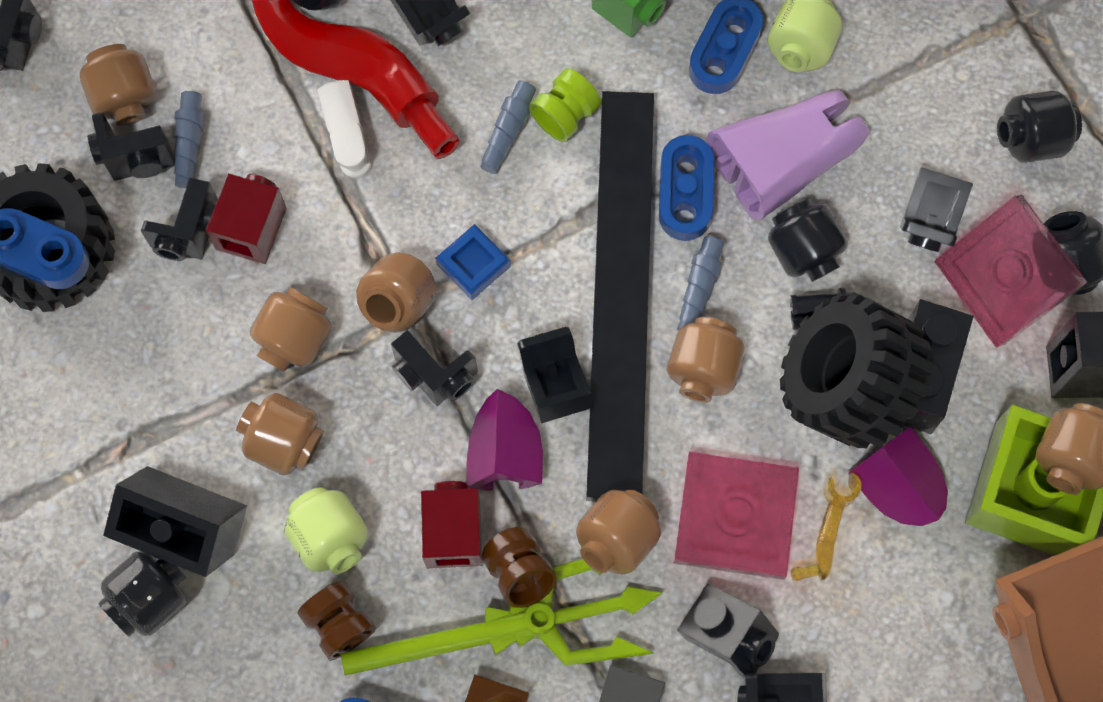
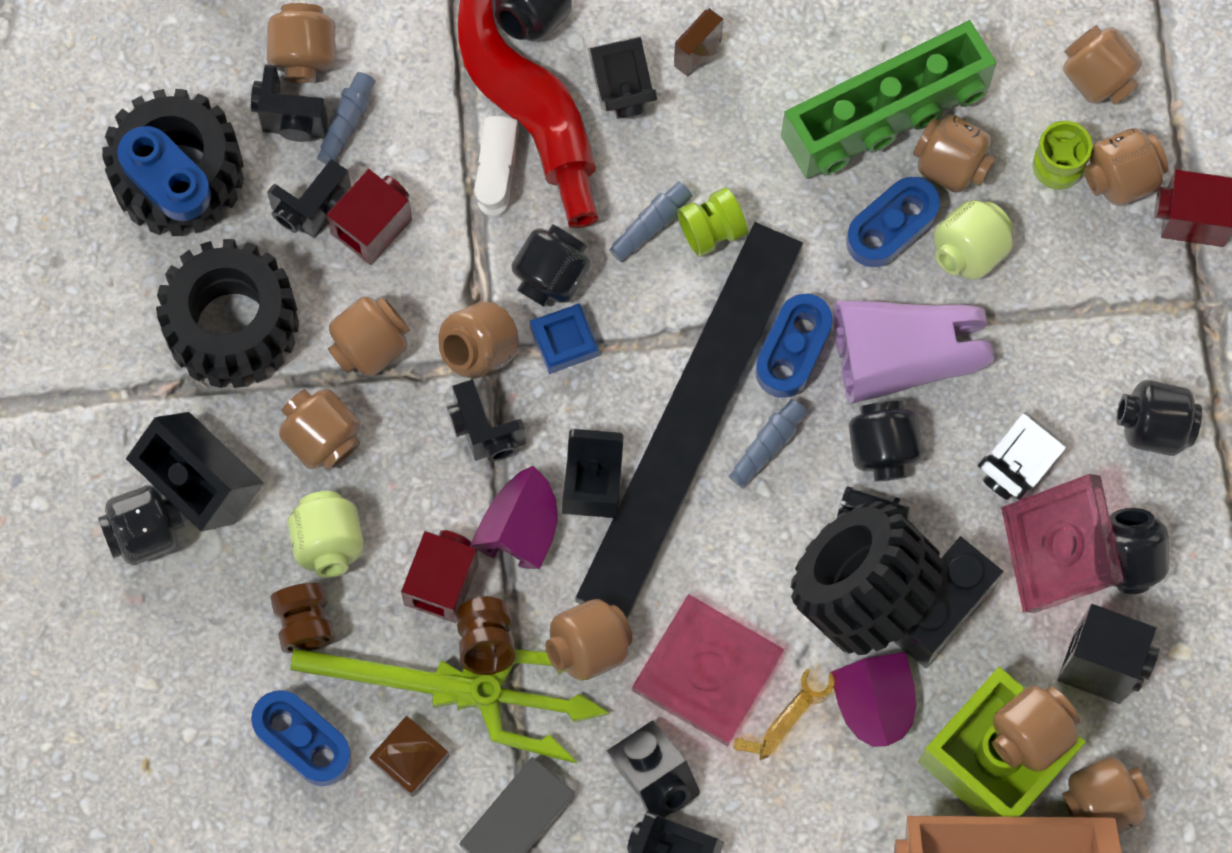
camera: 20 degrees right, 0 degrees up
medium nougat head [667,317,745,403] -> none
none -> black tyre [156,239,299,388]
none -> black head [511,224,591,307]

